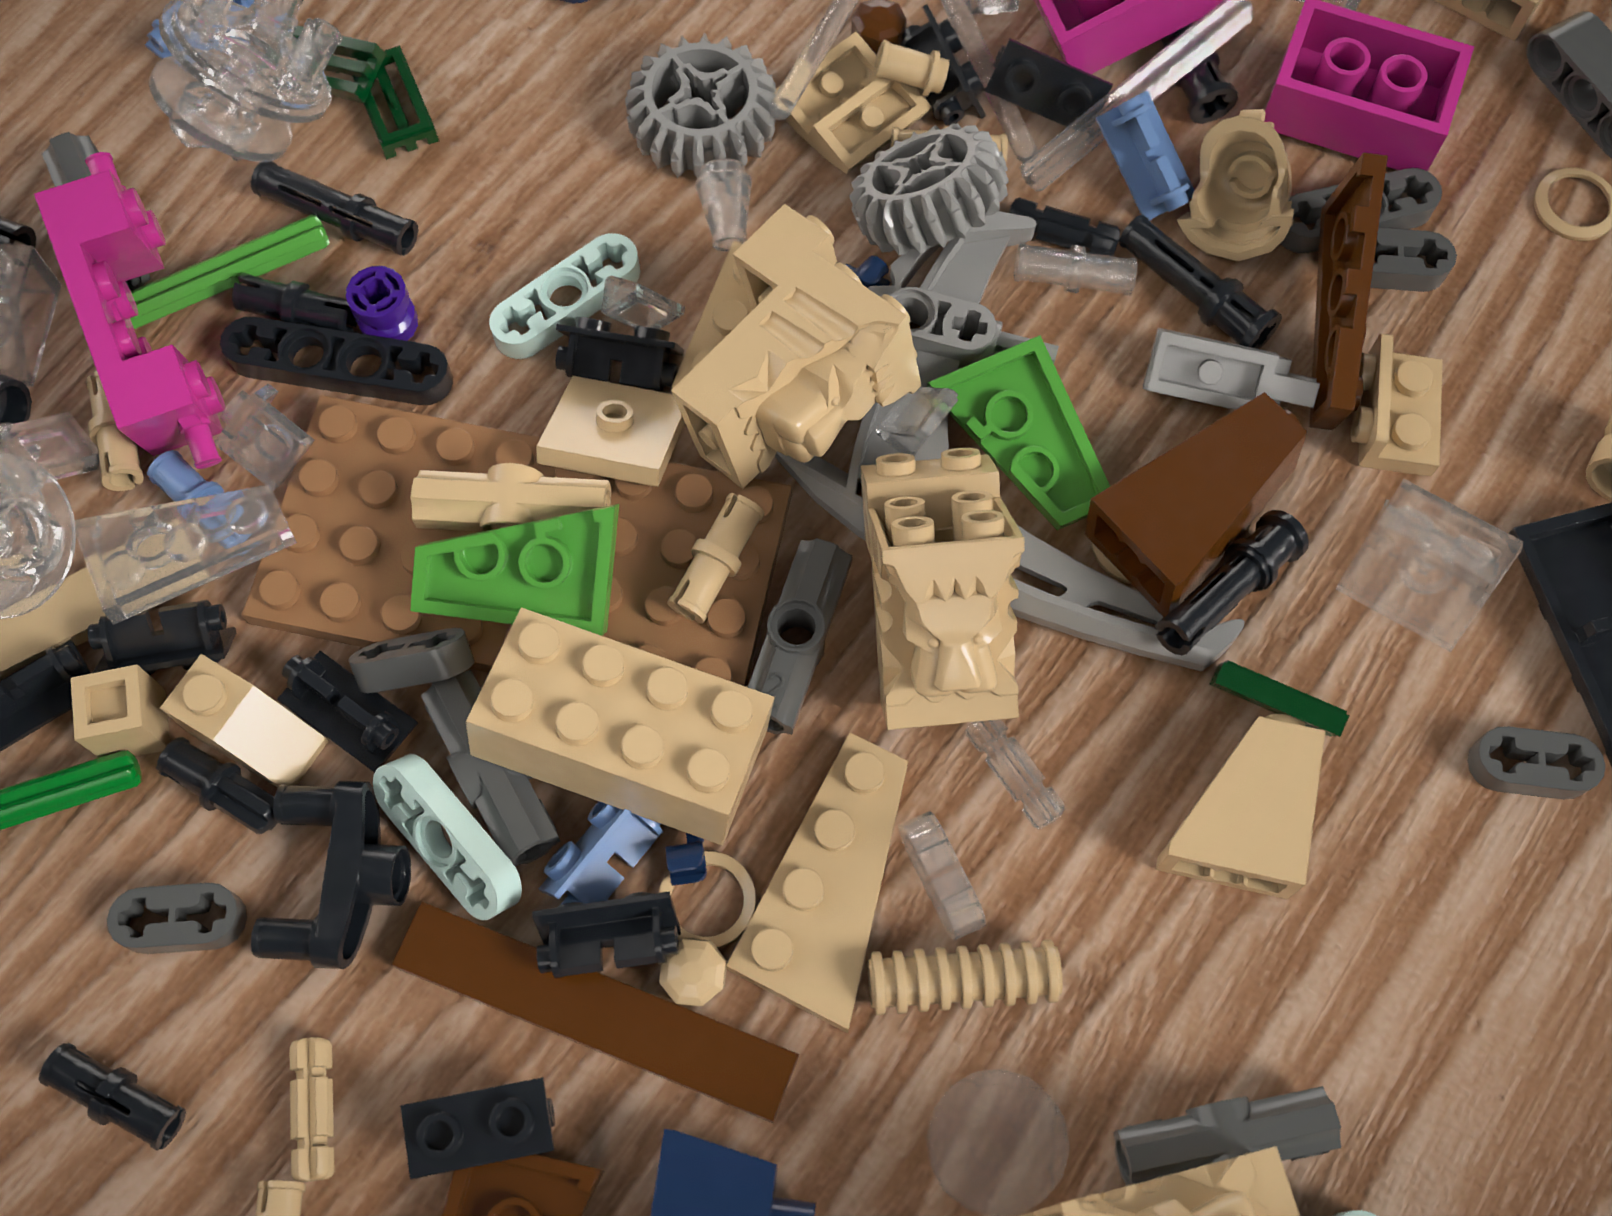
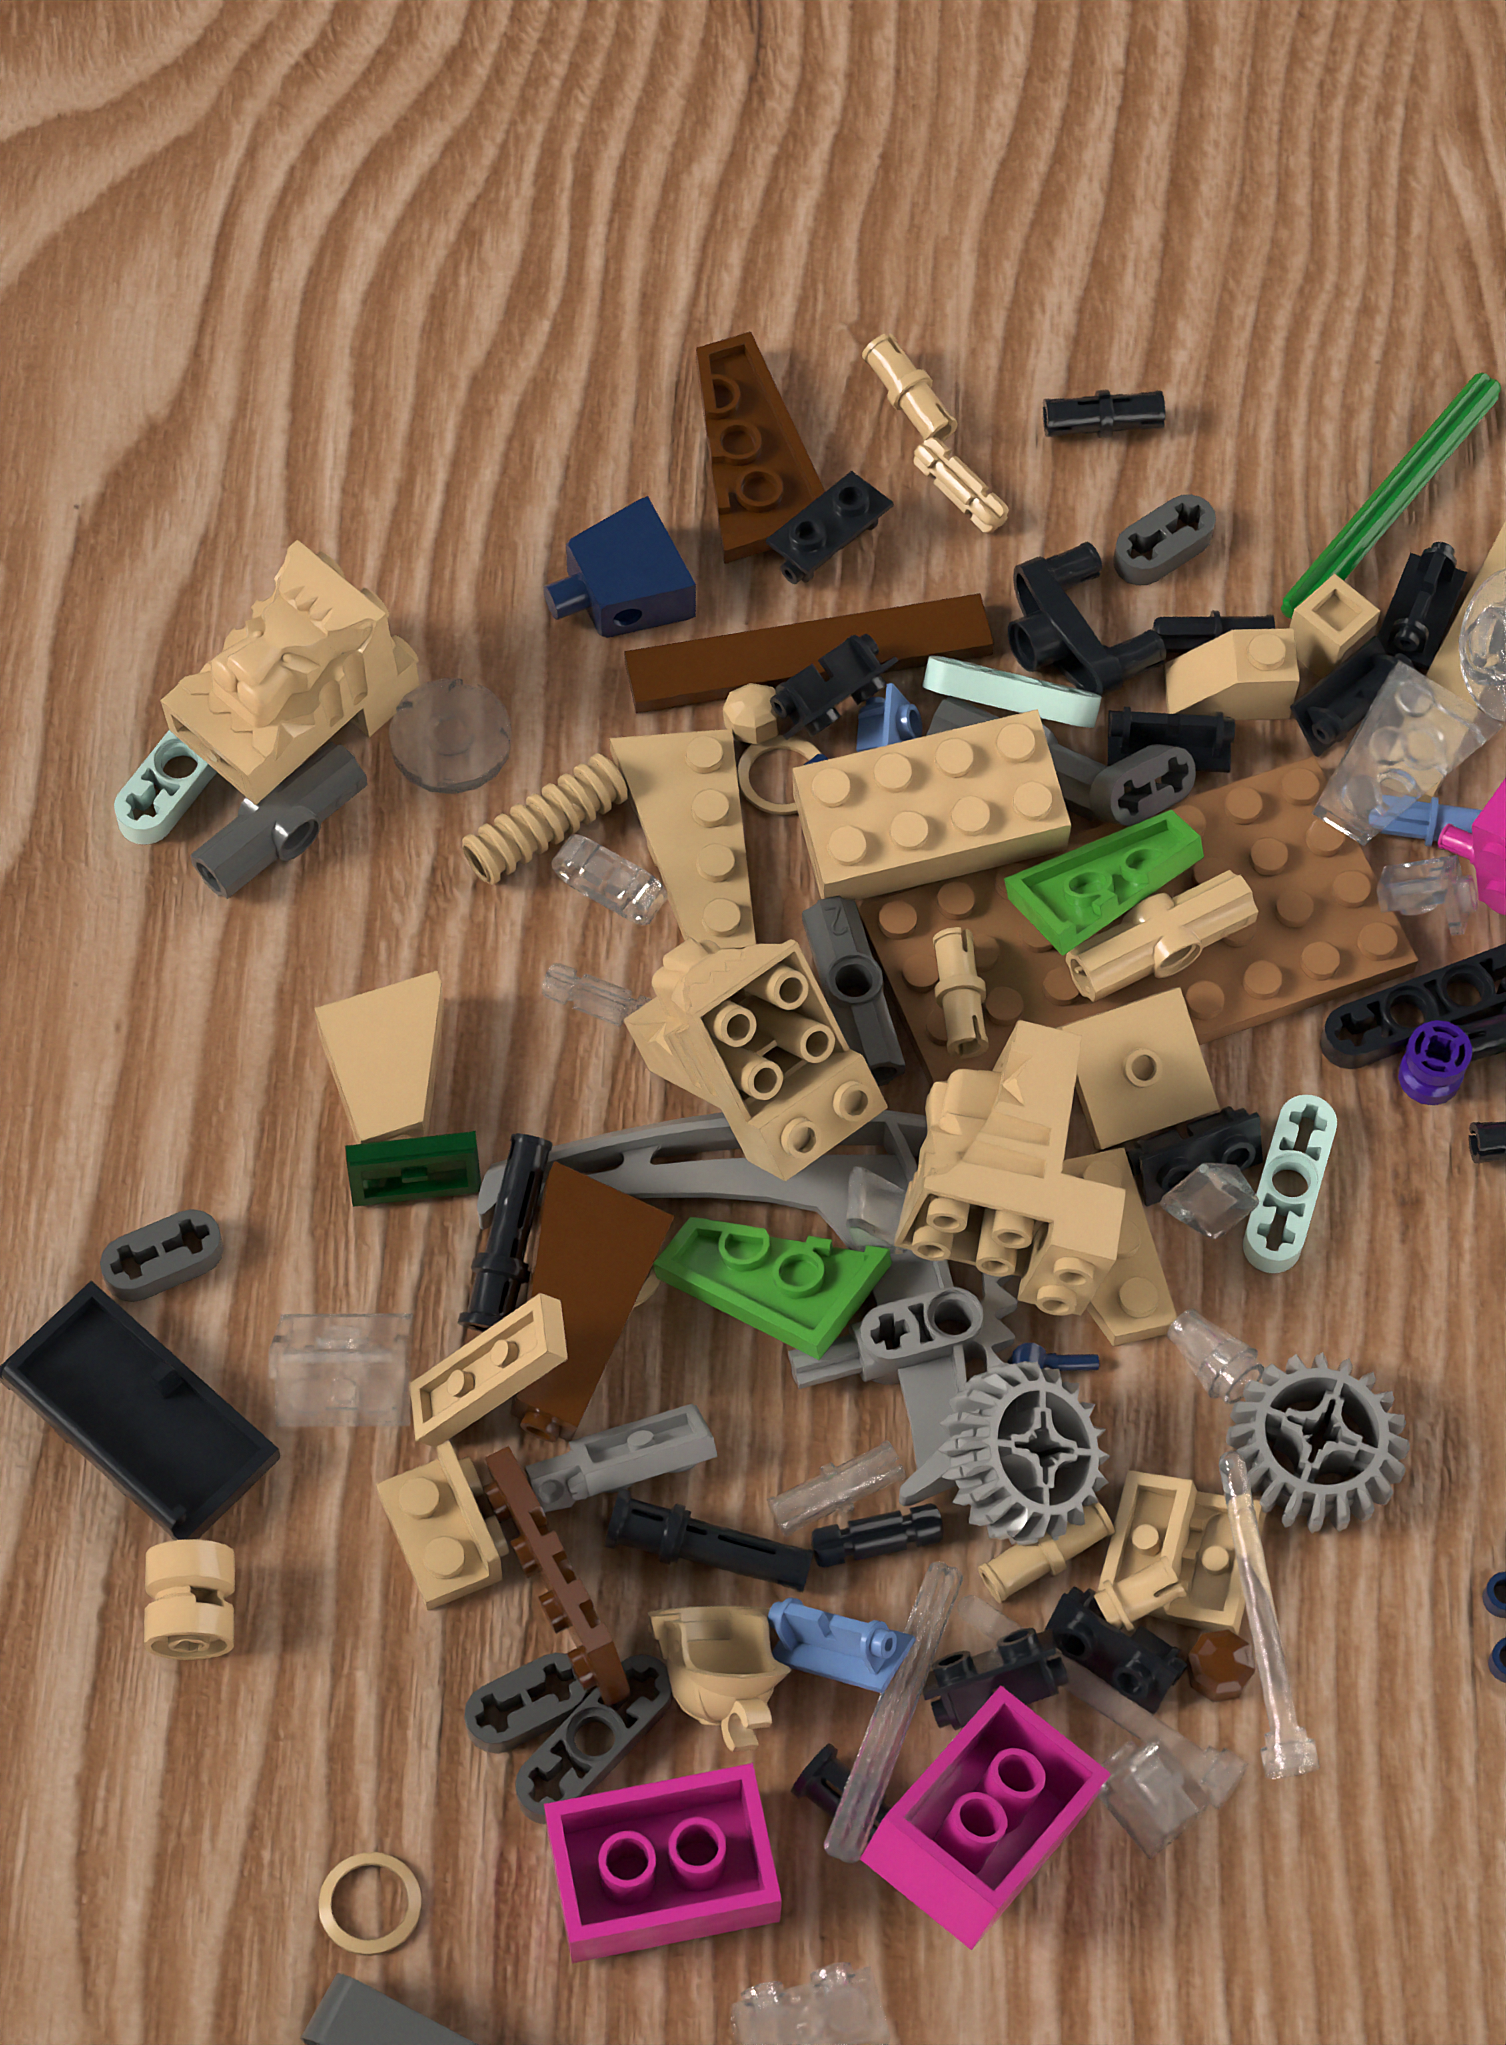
camera: 145 degrees right, 5 degrees down
none -> tan plate [410,1293,568,1448]

